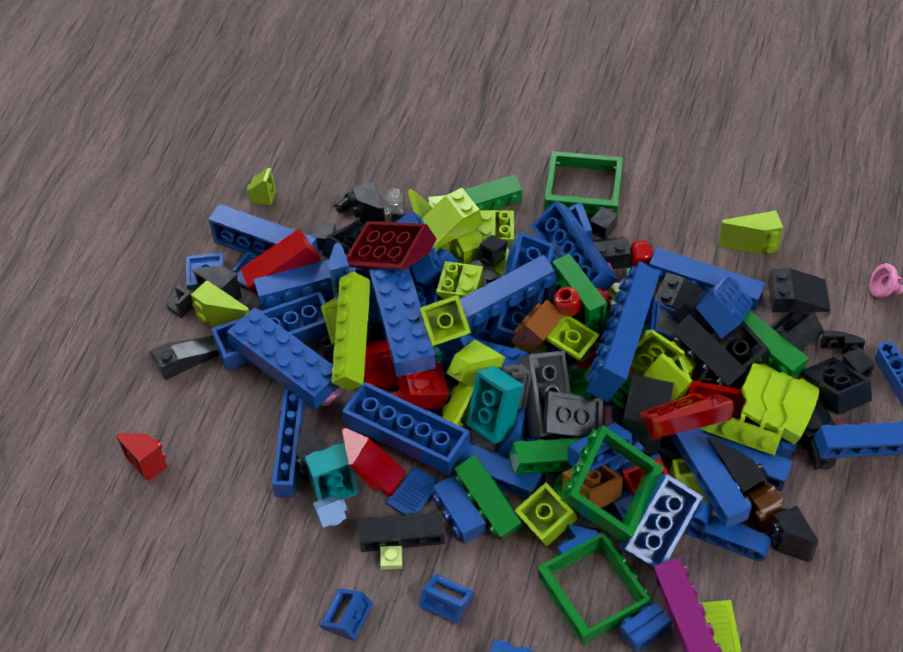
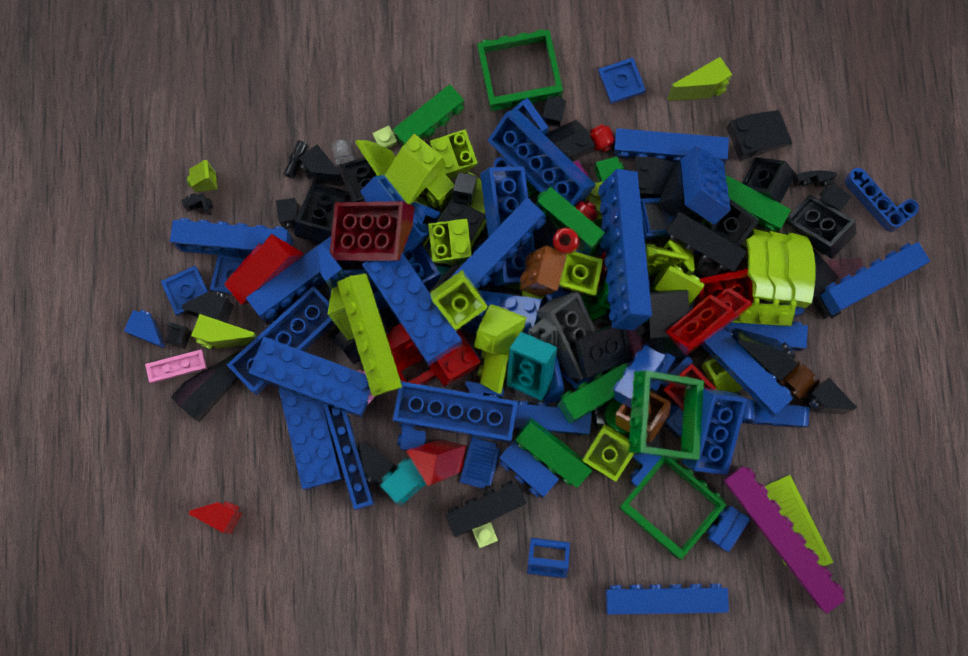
camera: 20 degrees left, 25 degrees up
light blue brick [313,494,347,528] -> none
blue tile [319,589,373,640] -> none
bright pink hair [869,263,903,298] -> none
none -> blue slope [124,310,165,348]
none -> bright pink plate [145,349,207,384]
none -> black bracket [181,193,213,215]
none -> blue brick [278,387,343,490]
none -> blue plate [598,58,646,104]

